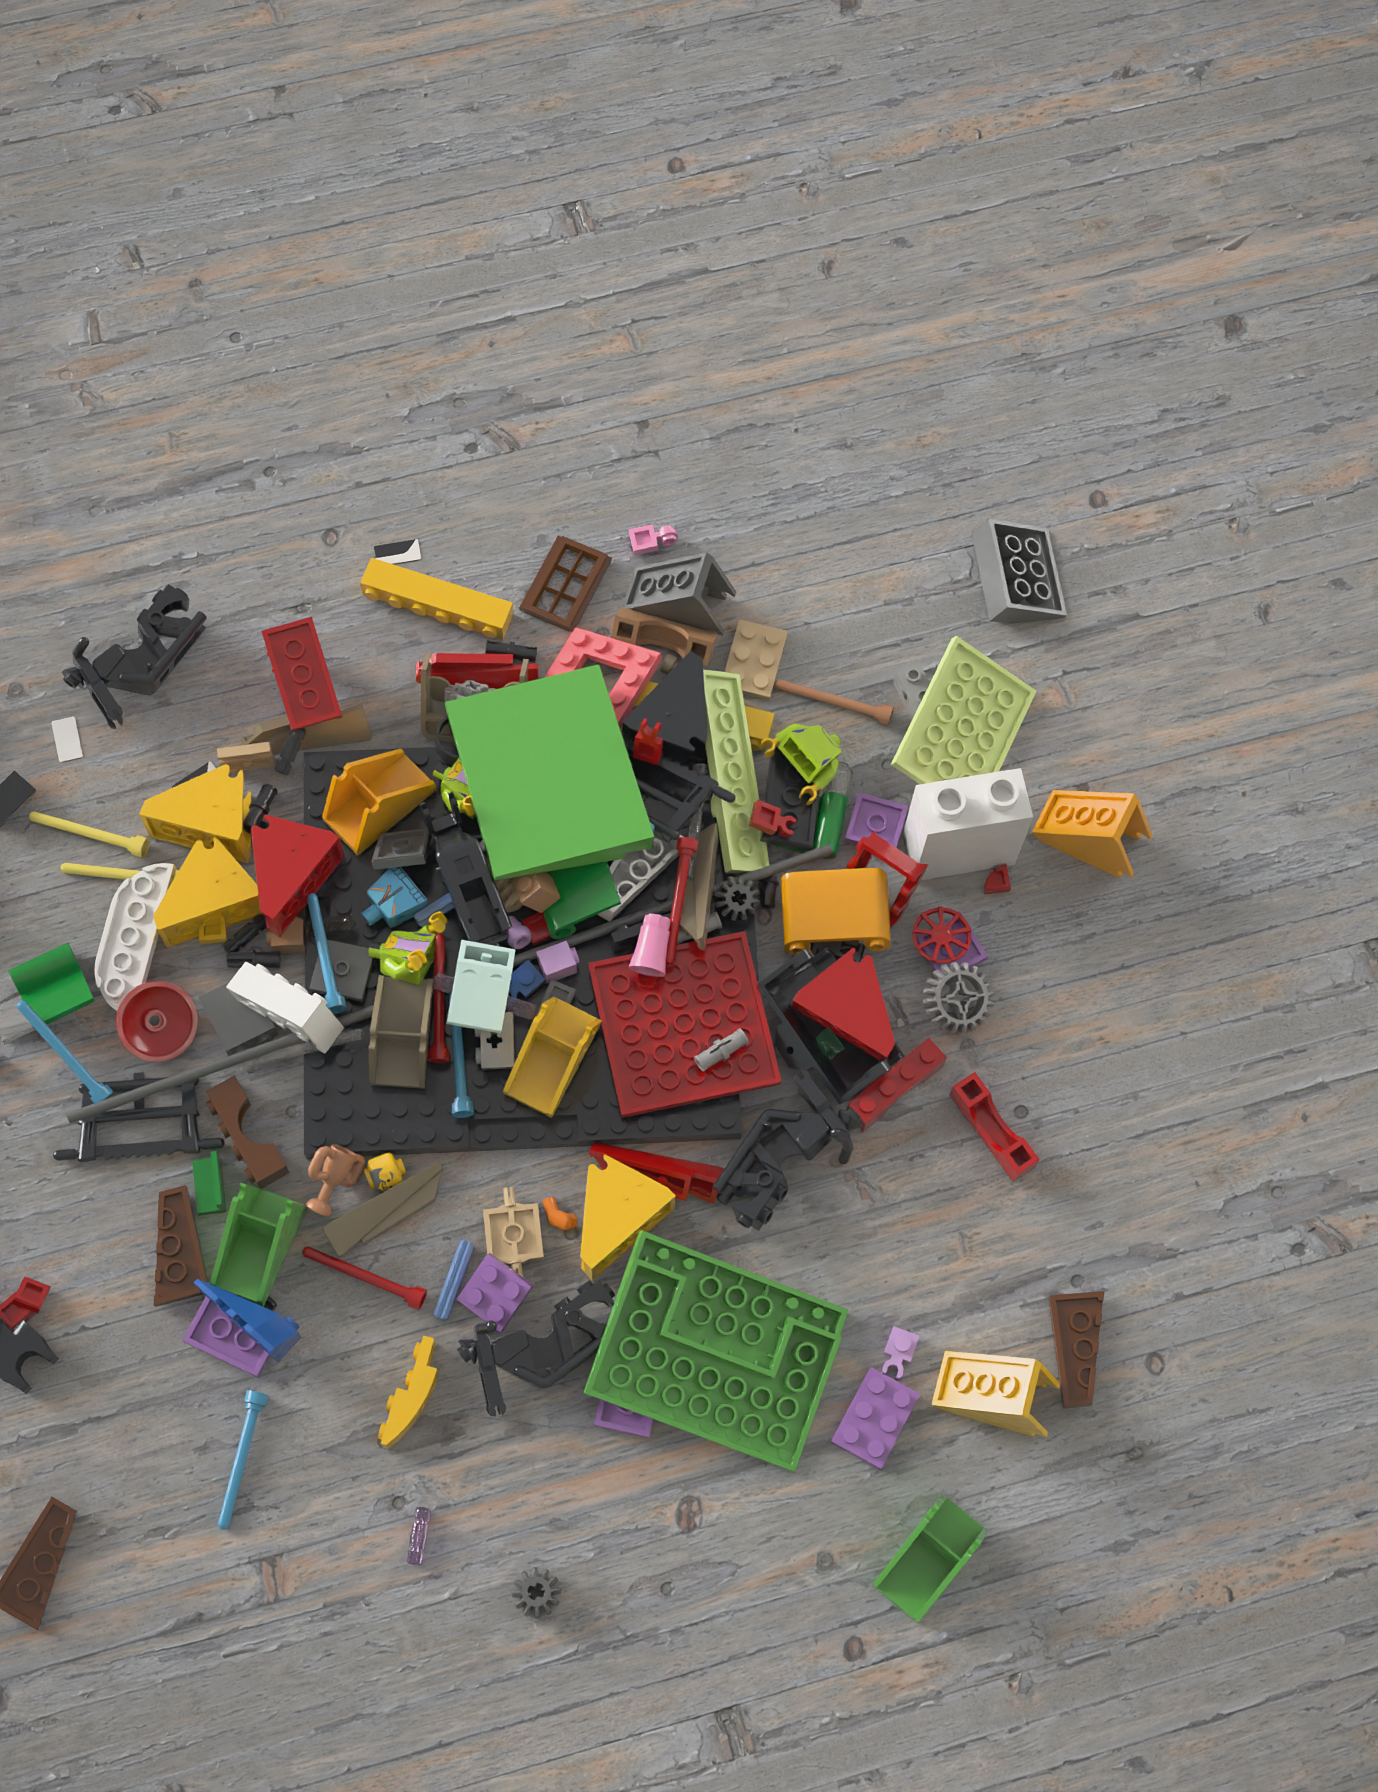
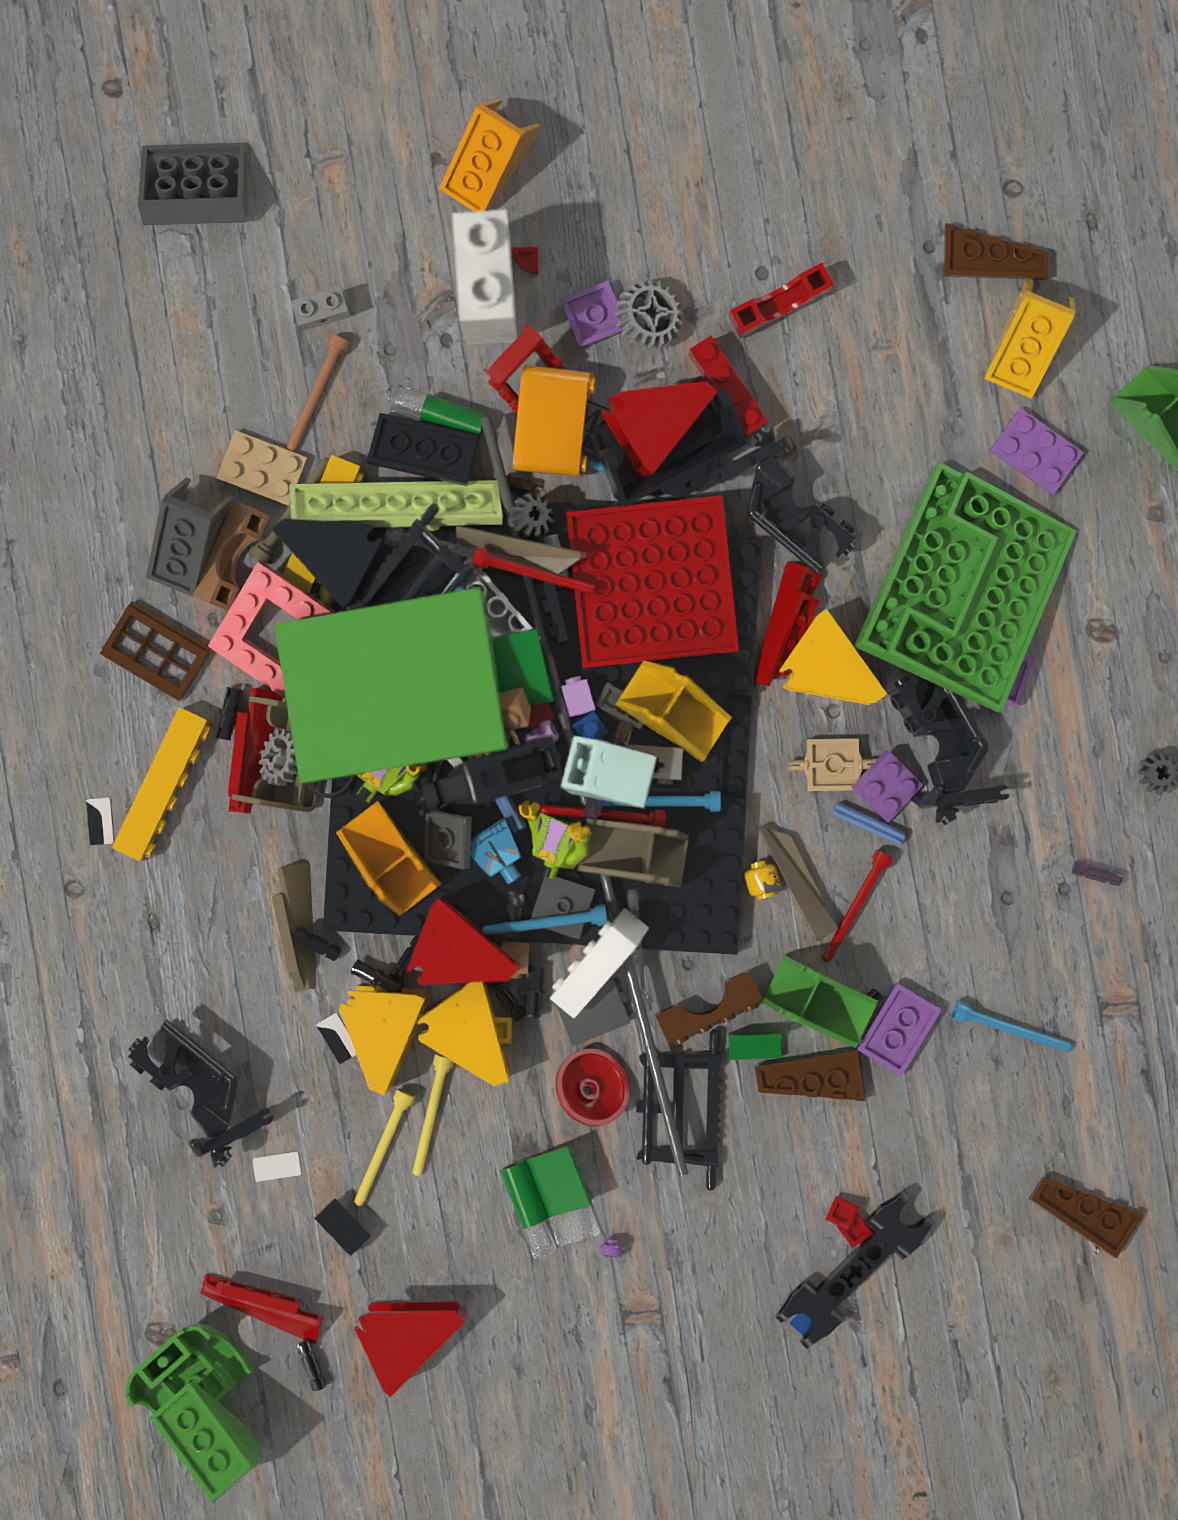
camera: 80 degrees left, 20 degrees up
dark azure piece [17,1001,114,1103] -> none
white plate [95,863,177,1011] -> none
blue wedge [194,1279,302,1363] -> none
tan plate [217,742,275,772] -> none
red ladder [261,616,342,732] -> none
nougat piece [306,1144,365,1216] -> none
yellow slope [378,1336,439,1449] -> none
orange arm [542,1197,577,1231] -> none
bright pink plant [628,914,670,977] -> none
bright pink plate [629,524,678,556] -> none
red plate [633,718,663,765] -> none
light grey pin [694,1028,749,1072] -> none
red plate [749,800,797,838] -> none
lime torso [760,723,841,805] -> none
clear green plate [816,1027,845,1060] -> none
medium lavender plate [844,792,908,848] -> none
lavender plate [881,1326,919,1380] -> none
yellowish green plate [891,636,1036,784] -> none
red wheel [912,906,972,964] -> none

